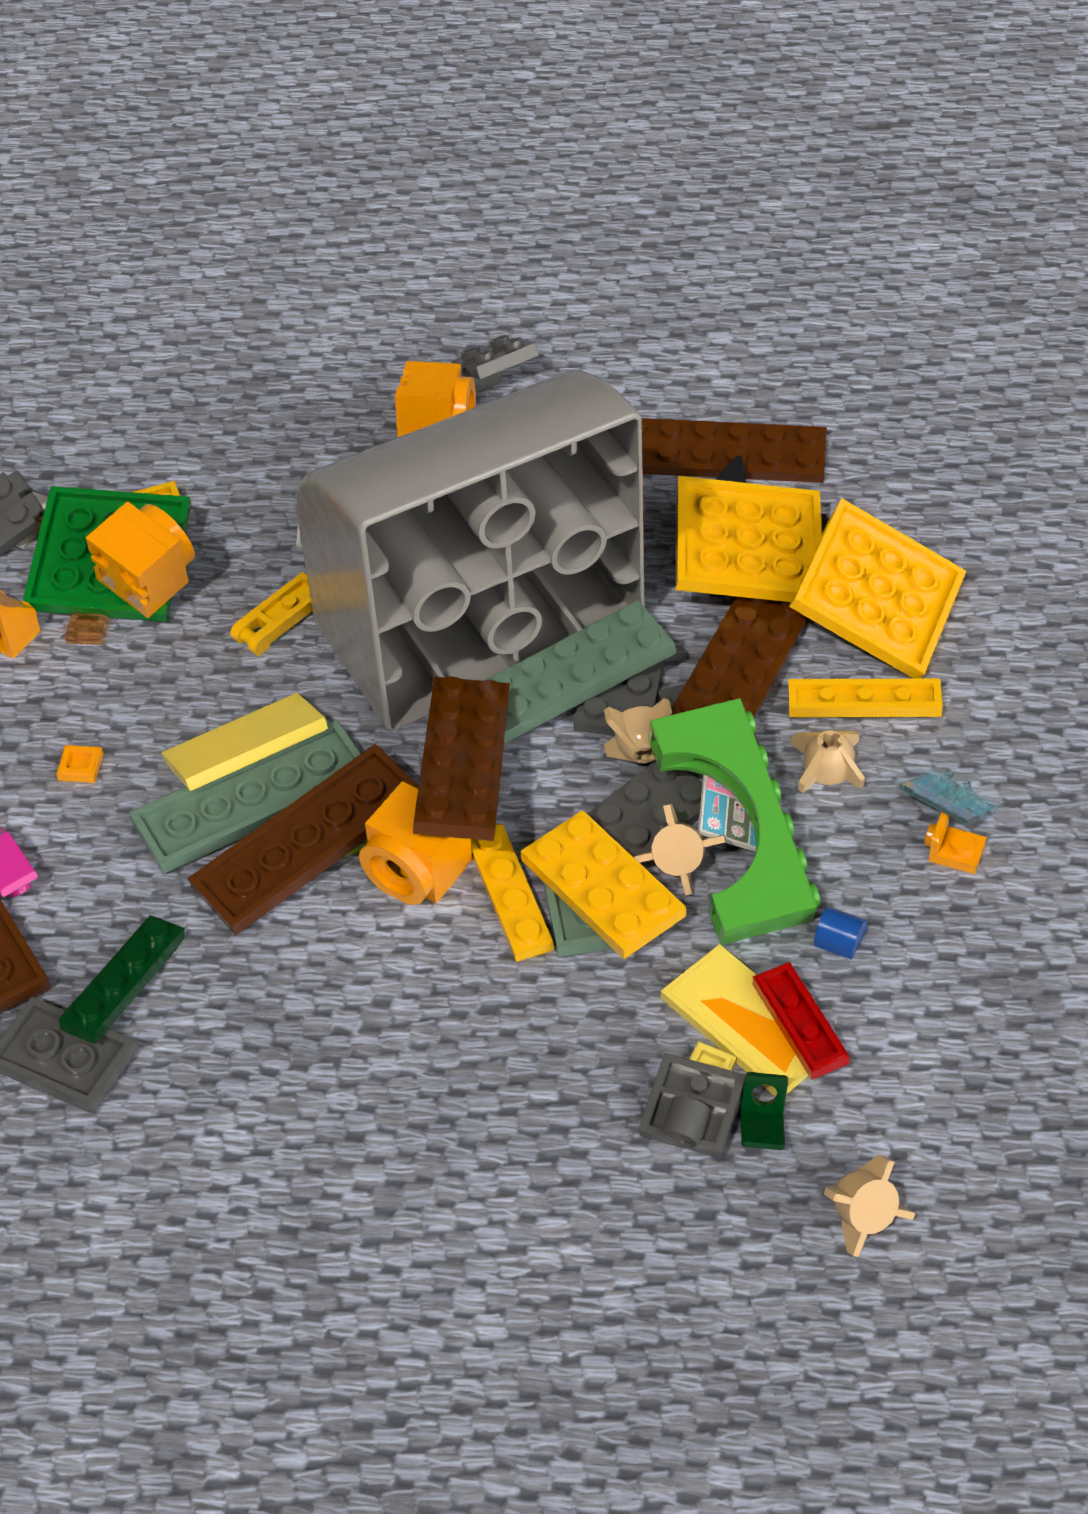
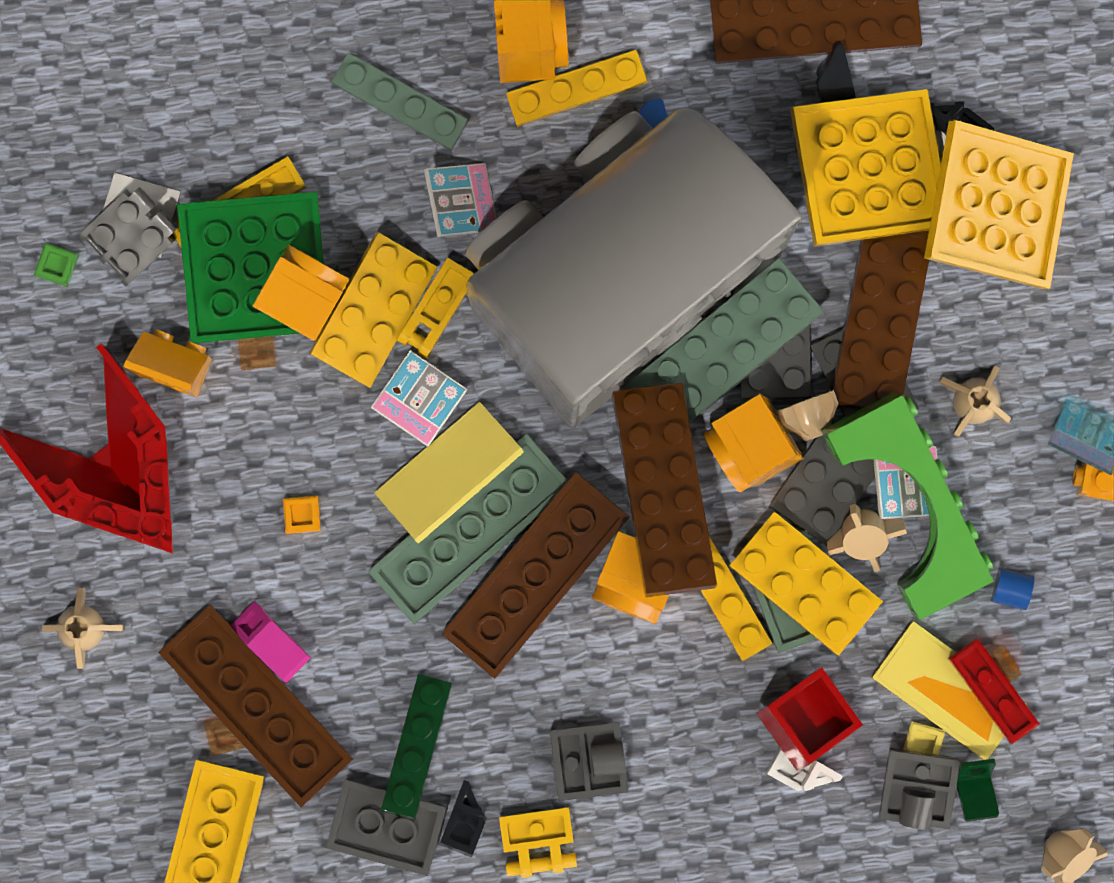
camera: 15 degrees left, 35 degrees up
yellow plate [788,678,943,717] -> none
none -> yellow plate [308,232,437,388]
none -> sand green plate [331,52,469,151]
none -> piece [371,350,468,447]
none -> black slope [439,780,485,857]
none -> yellow plate [499,807,577,878]
none -> dark grey plate [550,722,628,801]
none -> light orange piece [704,394,804,493]
none -> red piece [756,667,863,771]
none -> white slope [765,747,843,791]
none -> clear orange tile [988,645,1022,682]

